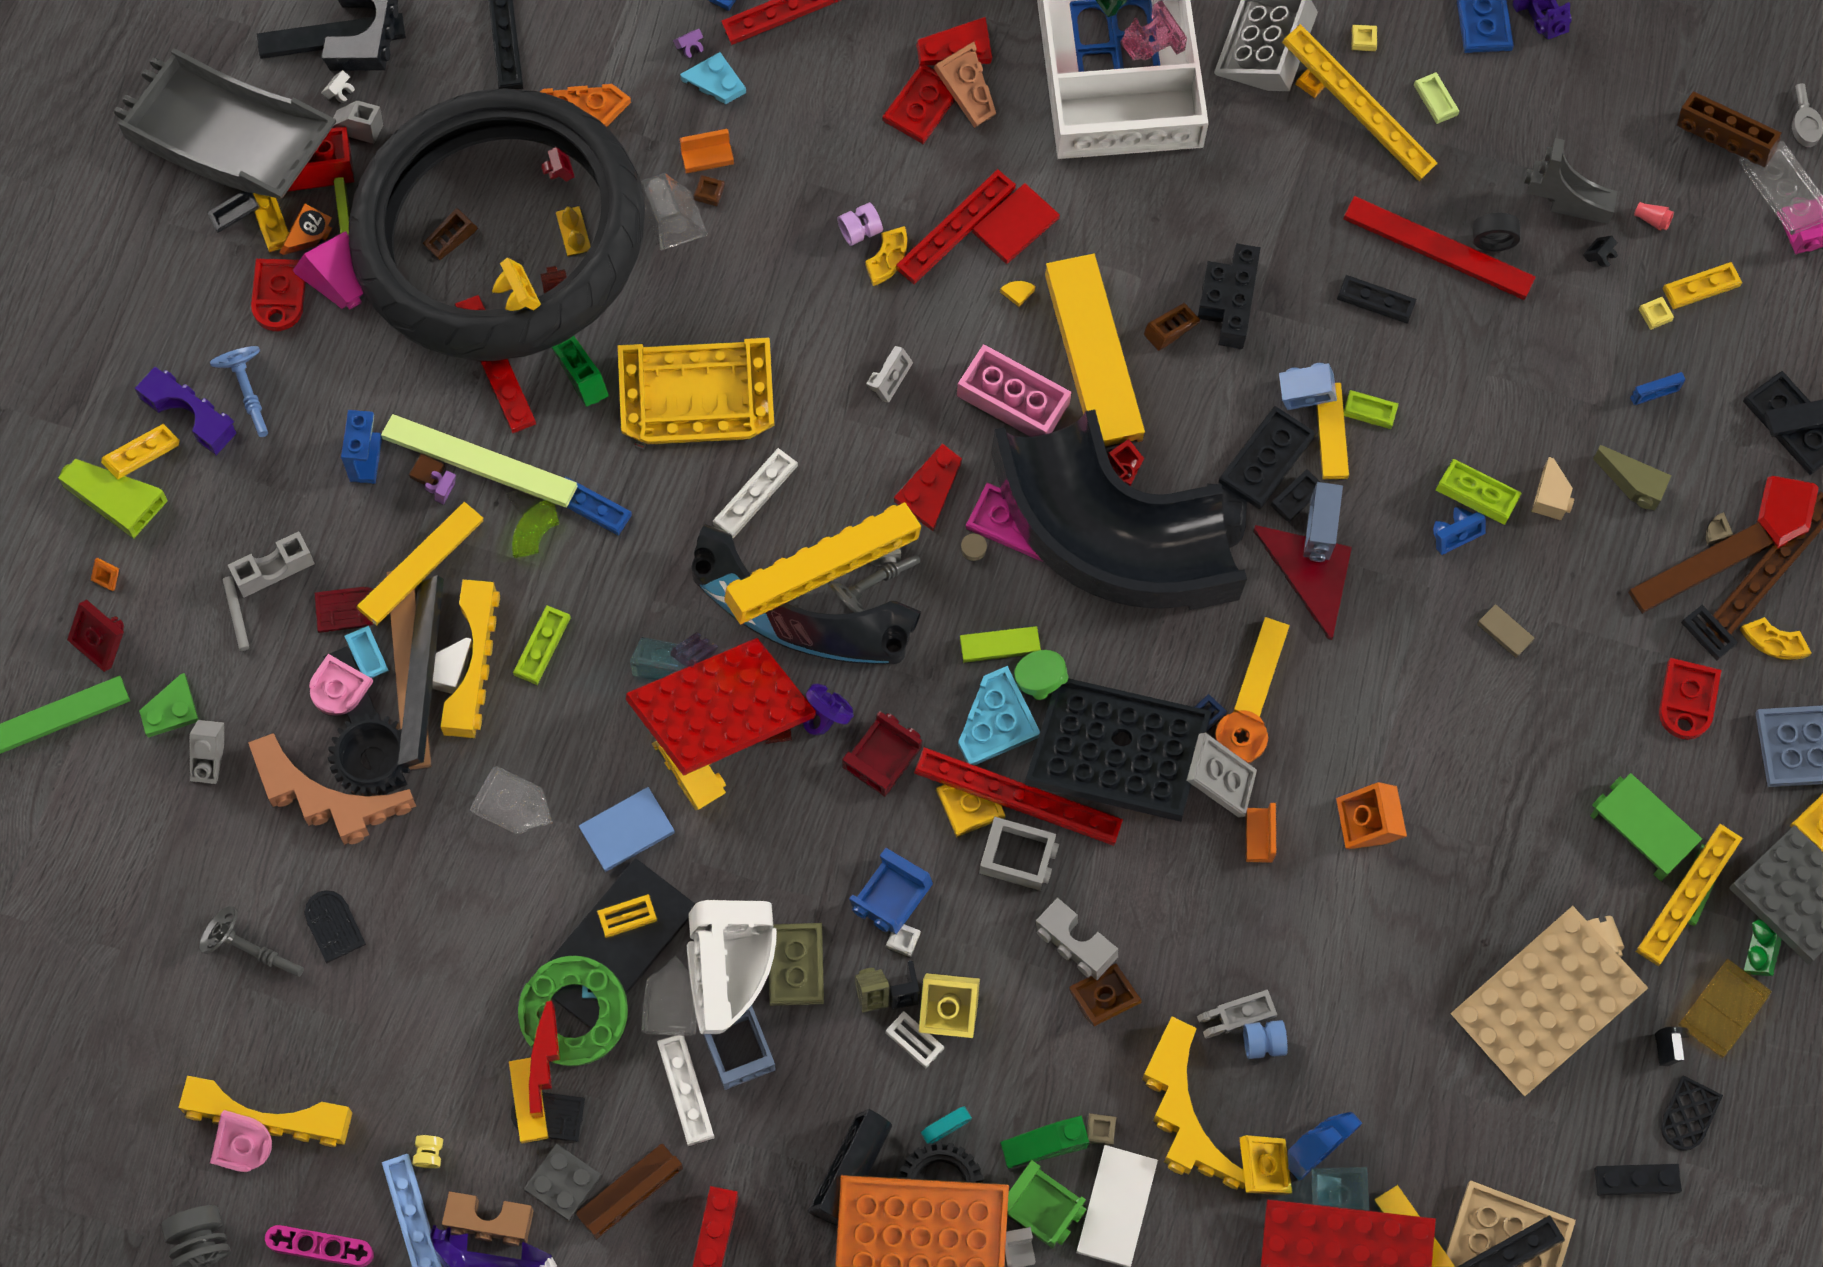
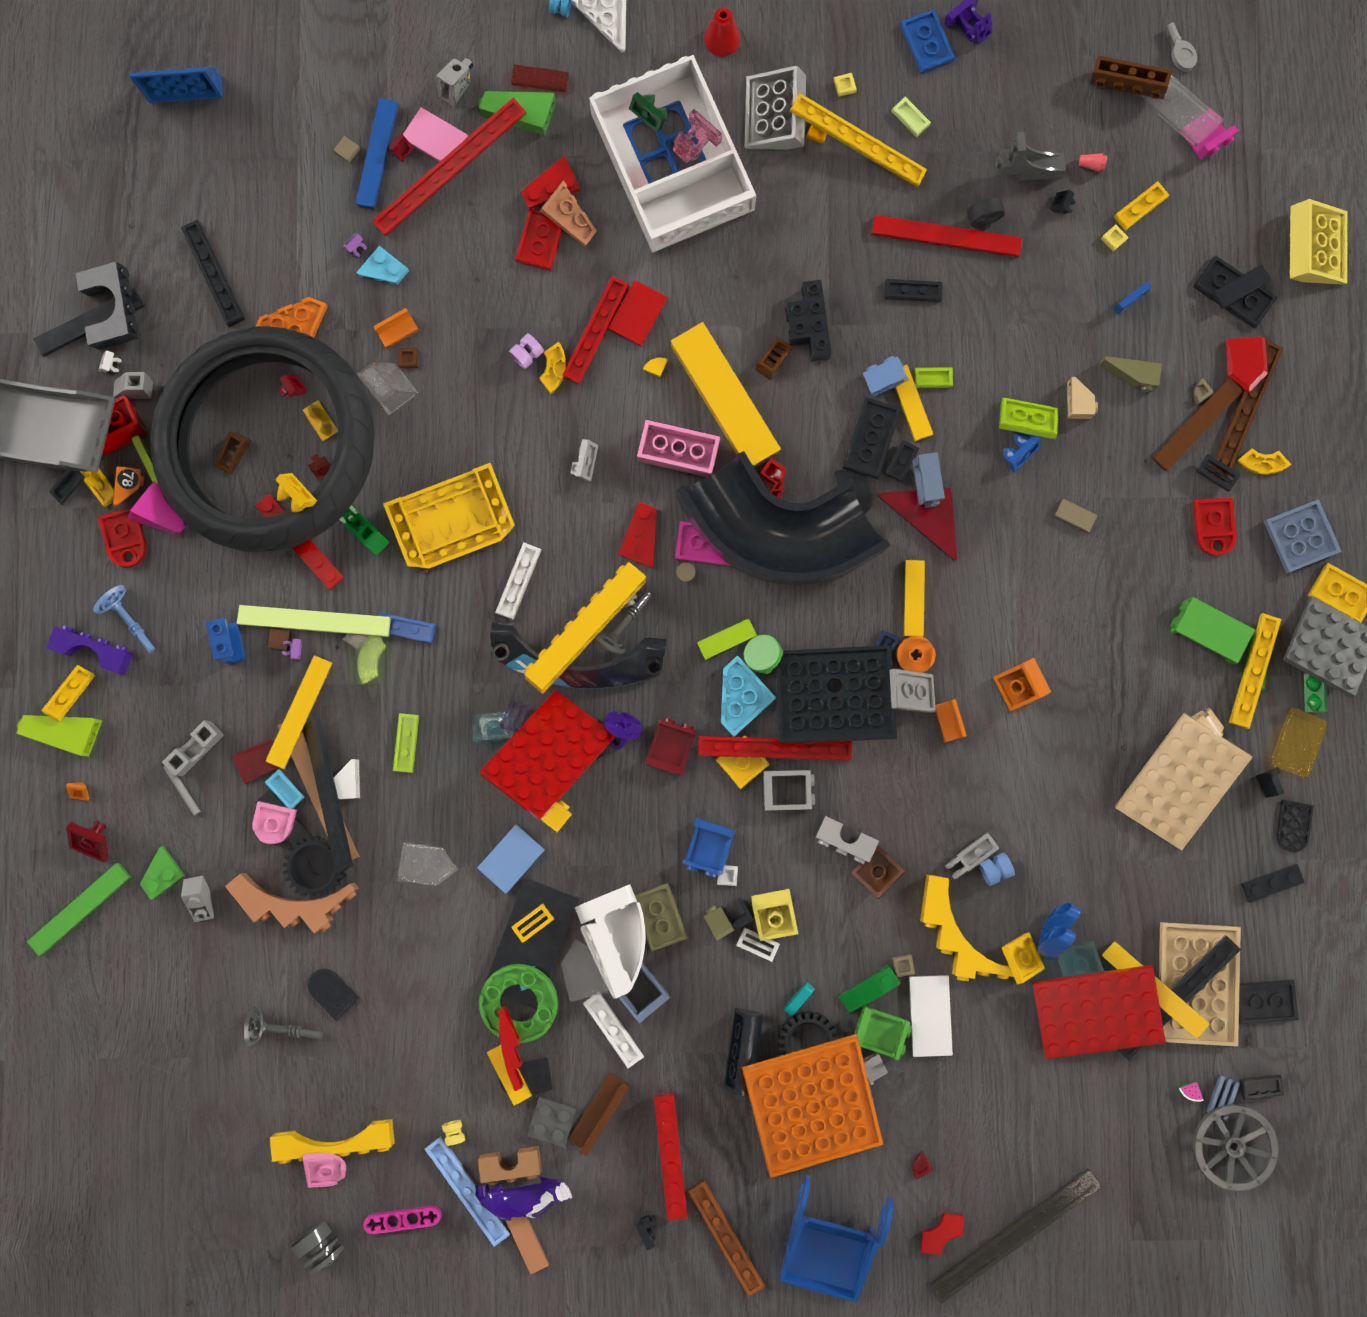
camera: 15 degrees left, 15 degrees up
yellow arch [441,579,500,738] -> none

